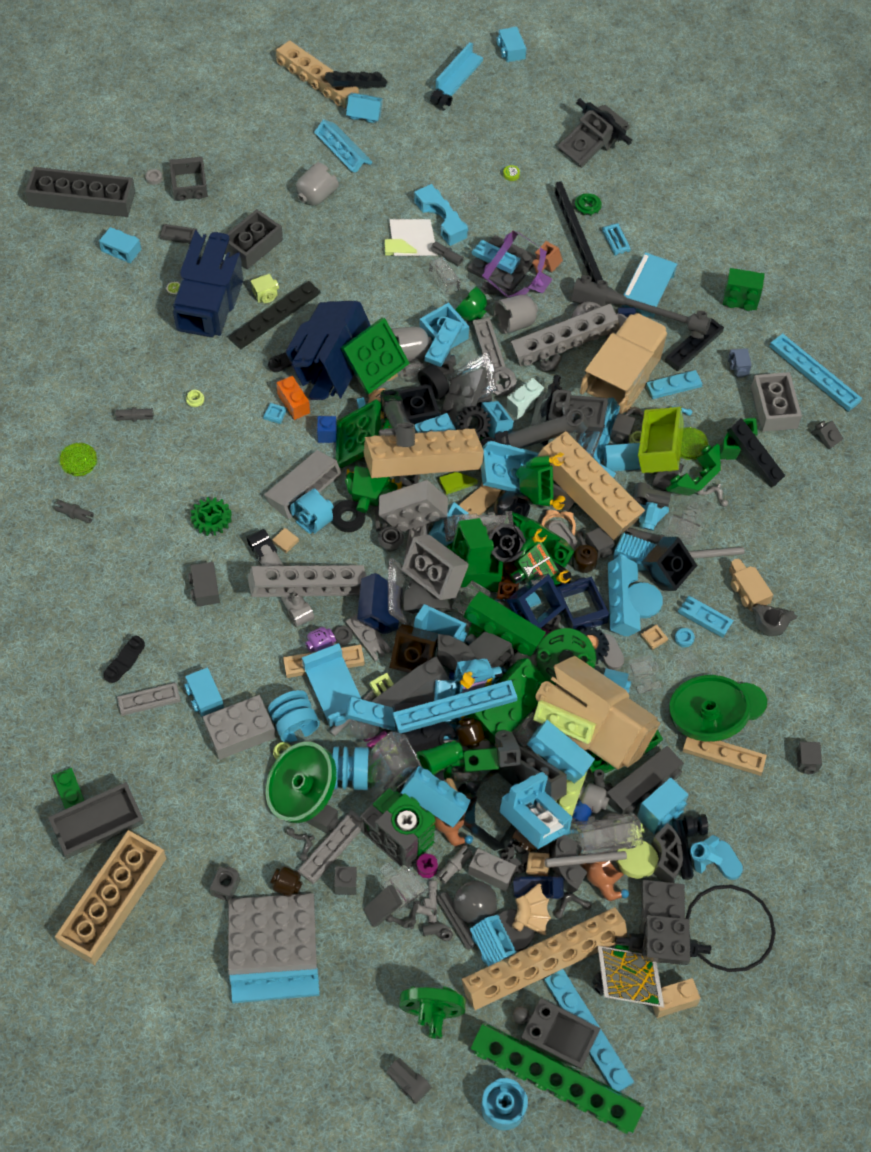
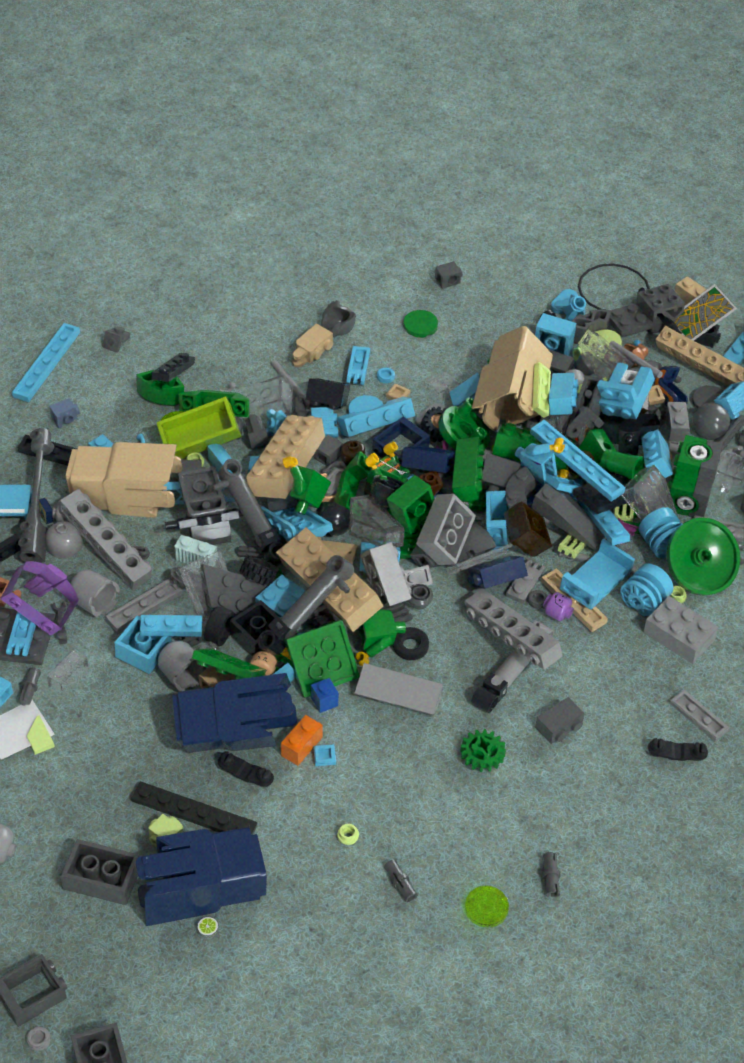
camera: 115 degrees left, 10 degrees down
medium azure brick [99,227,141,264] -> none
dark grey tile [160,224,197,244] -> none
medium azure brick [184,667,224,717] -> none
tan tile [272,528,299,553] -> none
medium azure brick [290,488,334,534] -> none
green cylinder [455,286,487,321] -> none
medium azure brick [481,401,514,440] -> none
tan arm [512,883,551,935] -> none
green dish [669,675,751,742] -> none
tan plate [682,737,767,776] -> none
light grey brick [751,372,802,432] -> none

